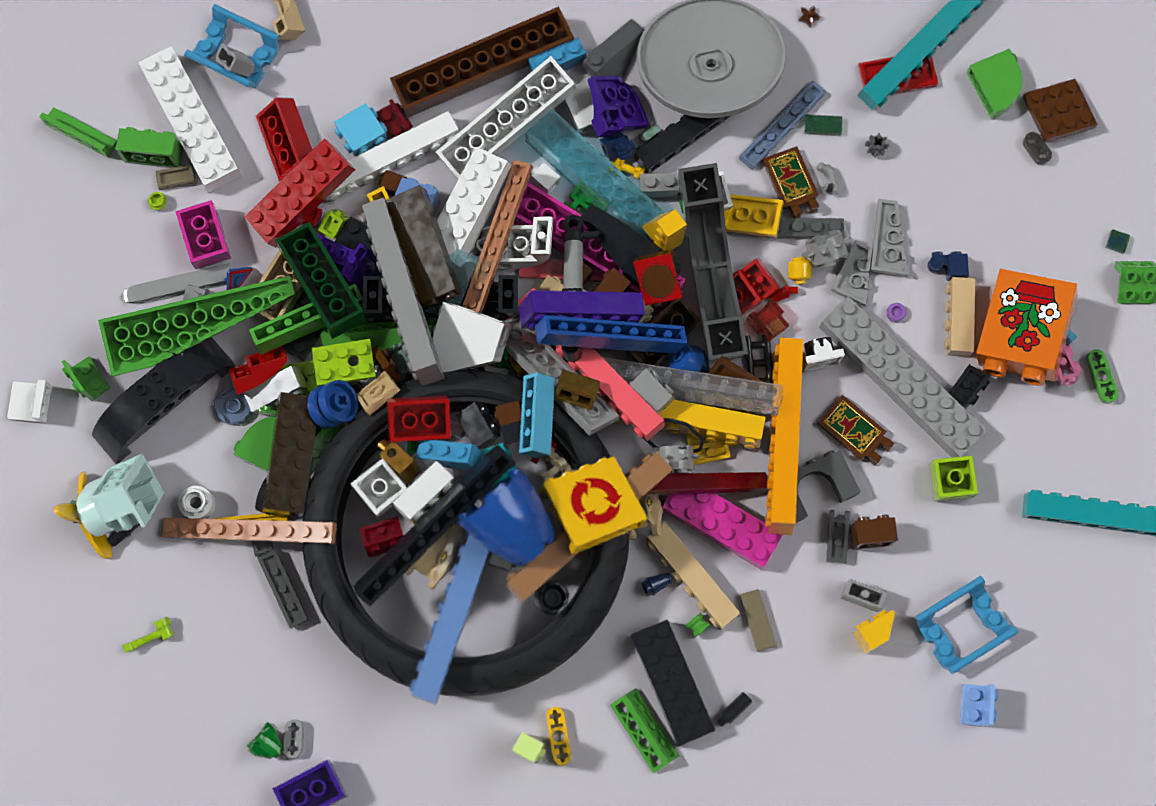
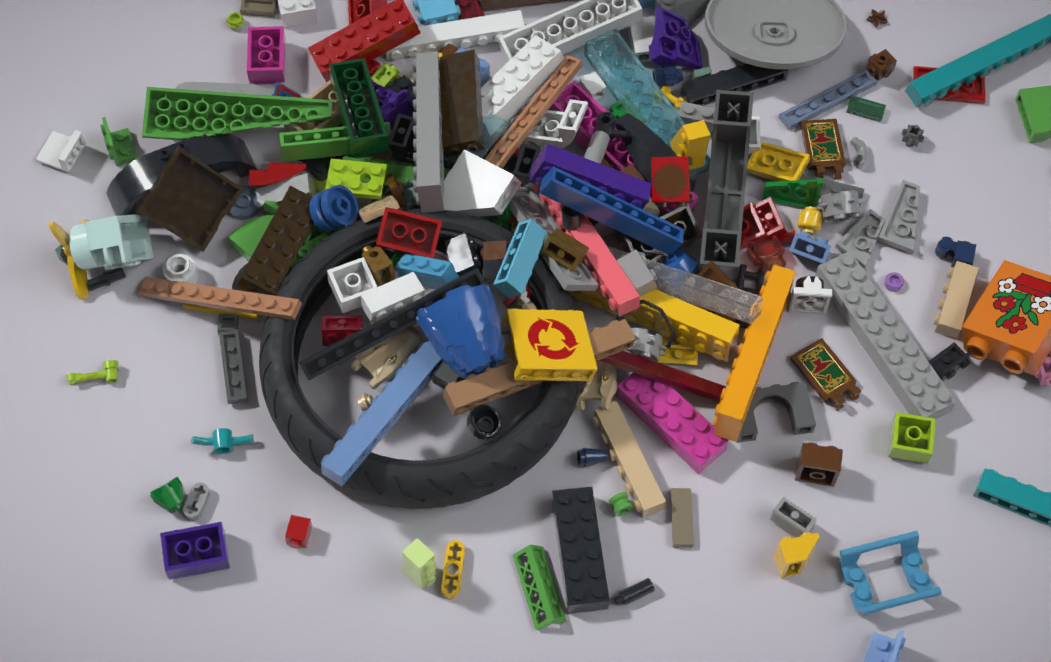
camera: 15 degrees right, 15 degrees down
dark grey hinge [826,509,850,564] -> none
none -> dark brown tile [137,147,244,252]
none -> teal piece [191,428,254,454]
none -> red brick [285,515,312,549]
none -> tan plate [358,393,373,411]
none -> green wing [762,179,824,209]
none -> medium blue brick [789,231,831,263]
none -> reddish brown brick [866,49,897,81]

